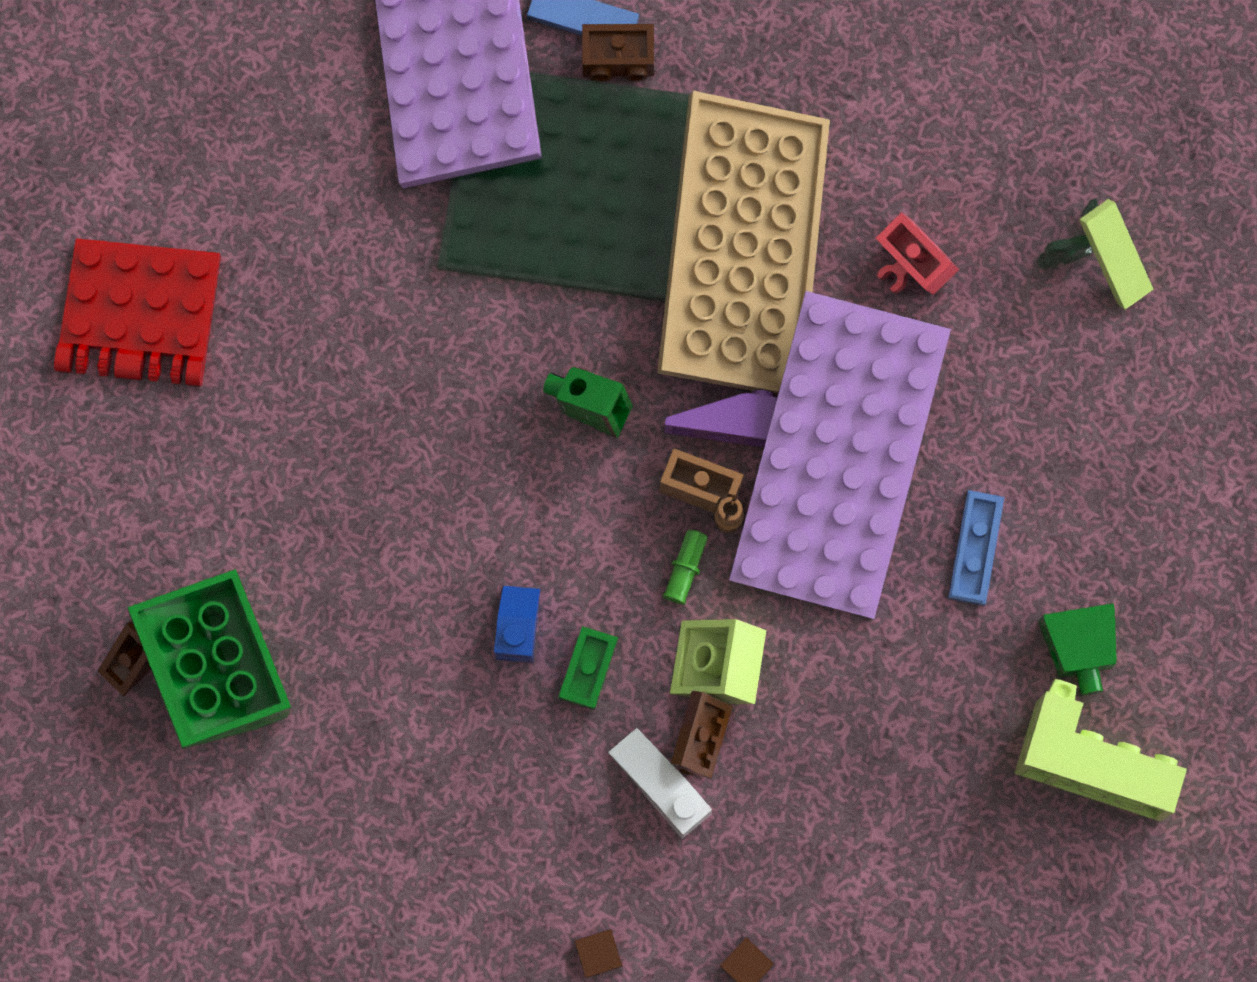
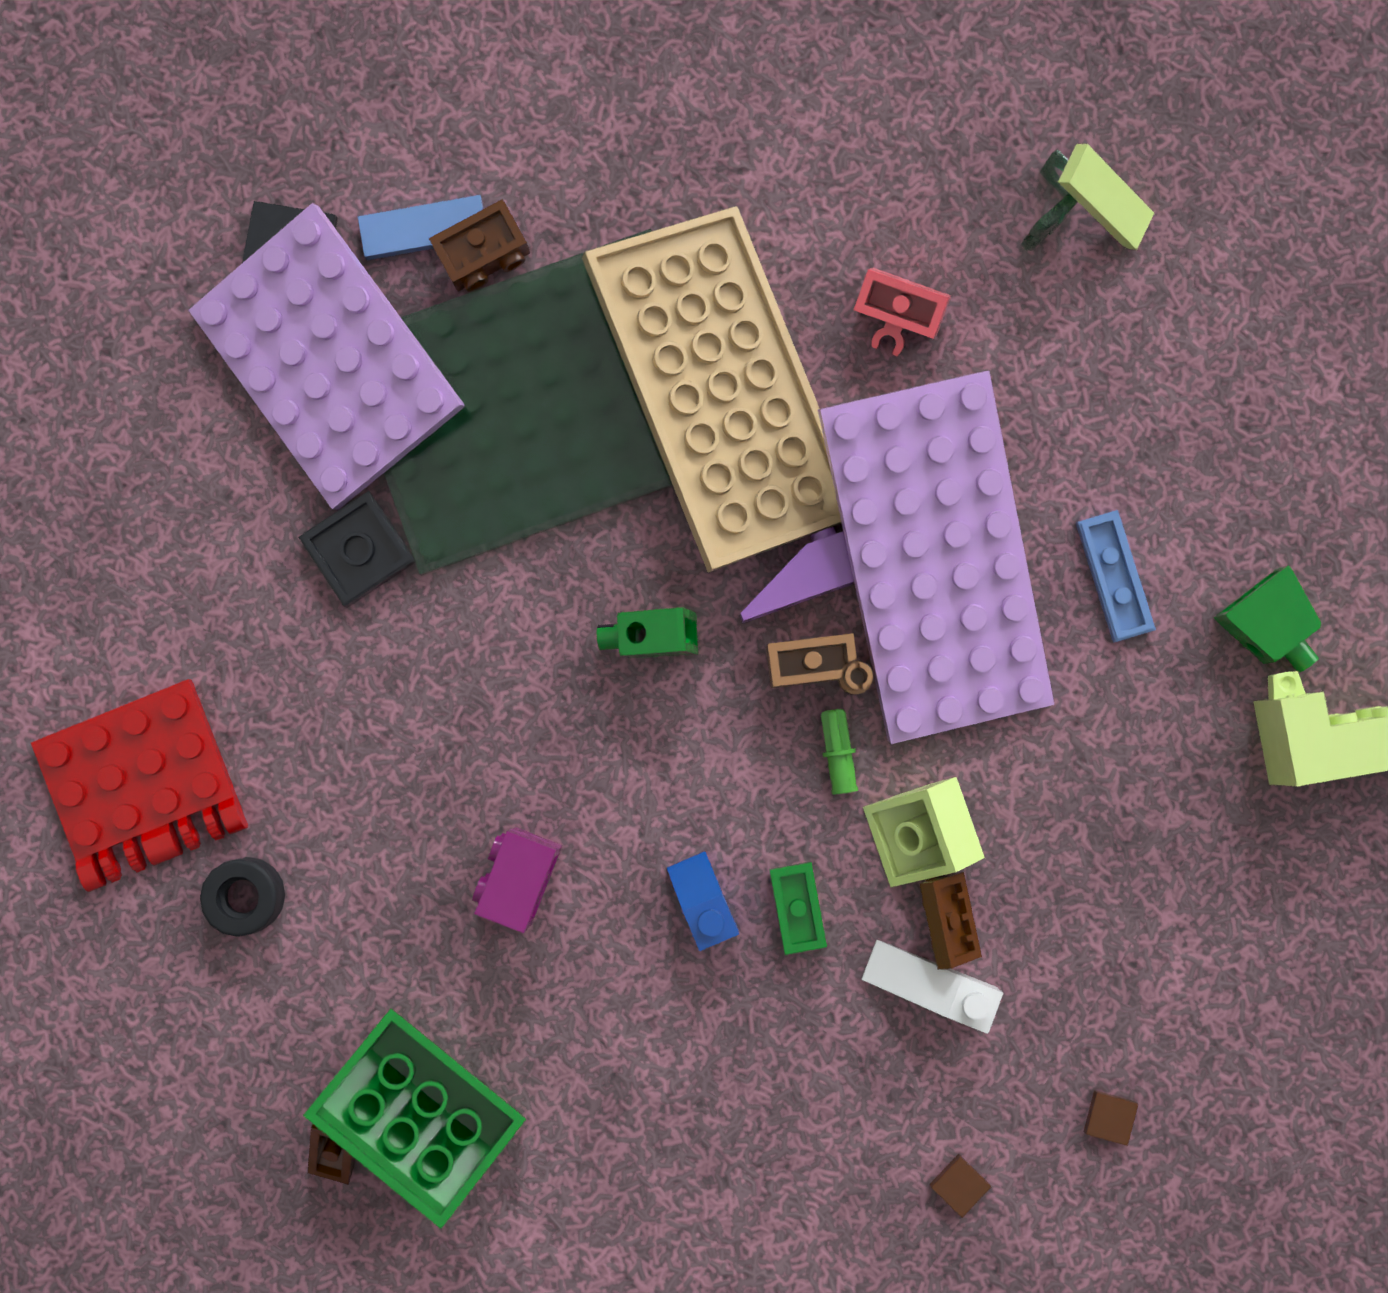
camera: 25 degrees left, 10 degrees up
none -> black tyre [200,857,285,937]
none -> black plate [298,491,417,608]
none -> magenta brick [472,827,563,933]

